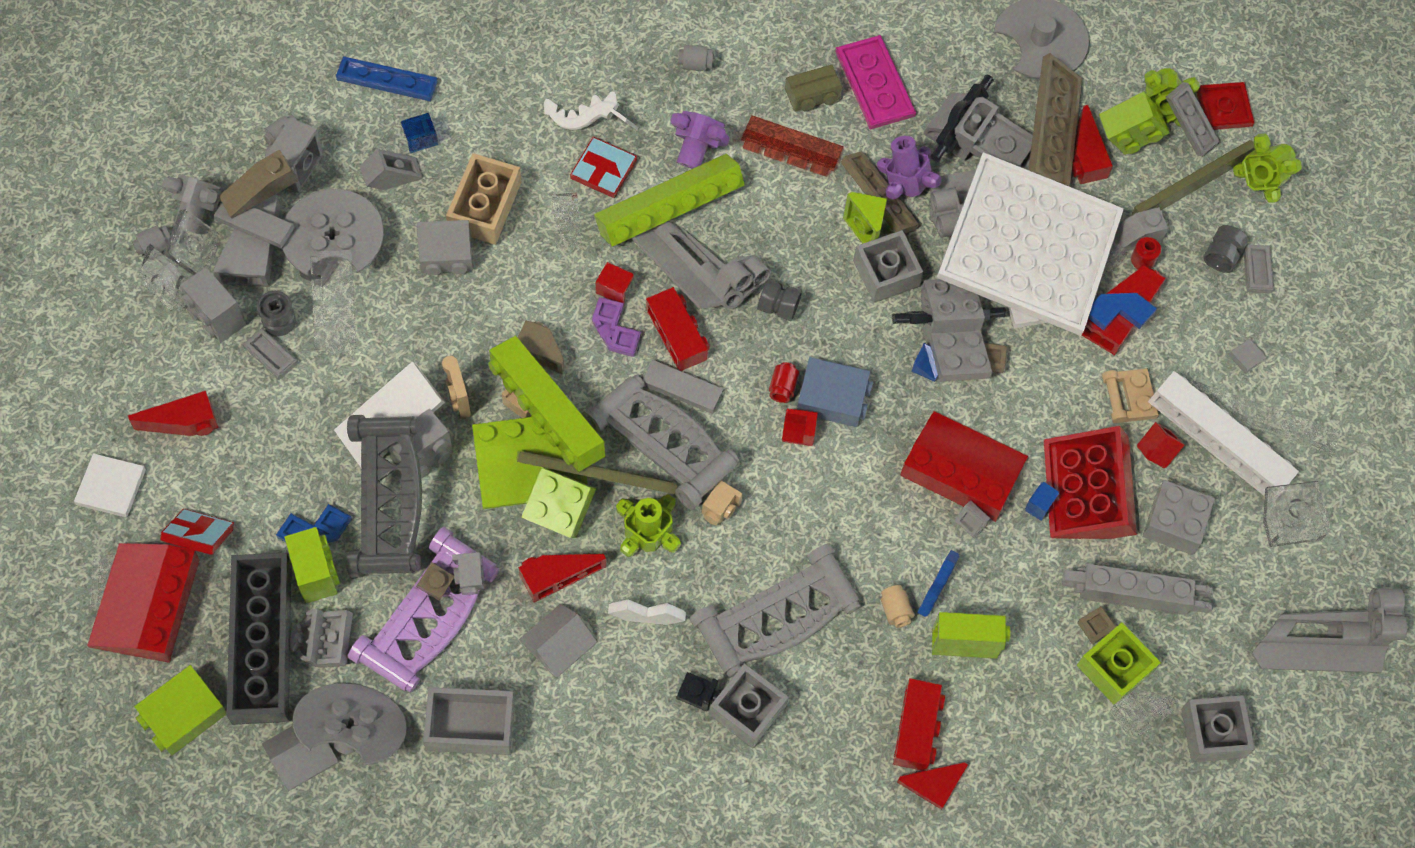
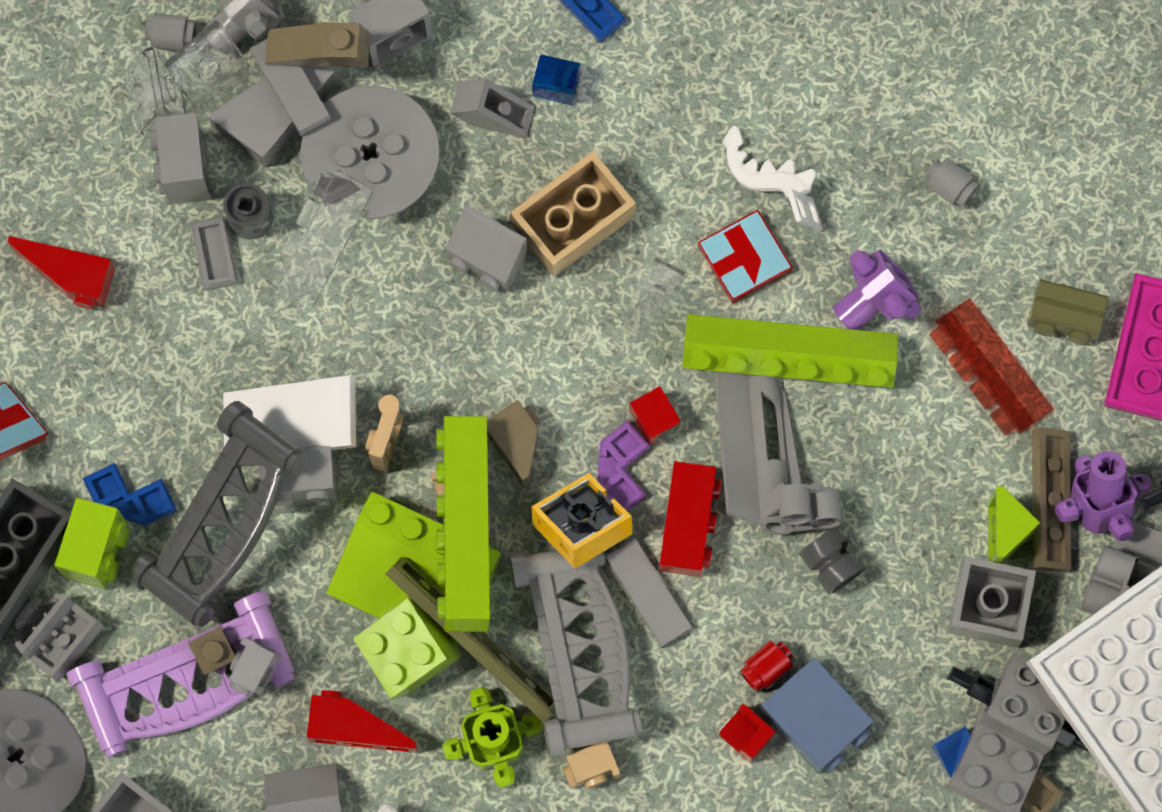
camera: 40 degrees right, 10 degrees up
none -> piece [531,473,632,569]

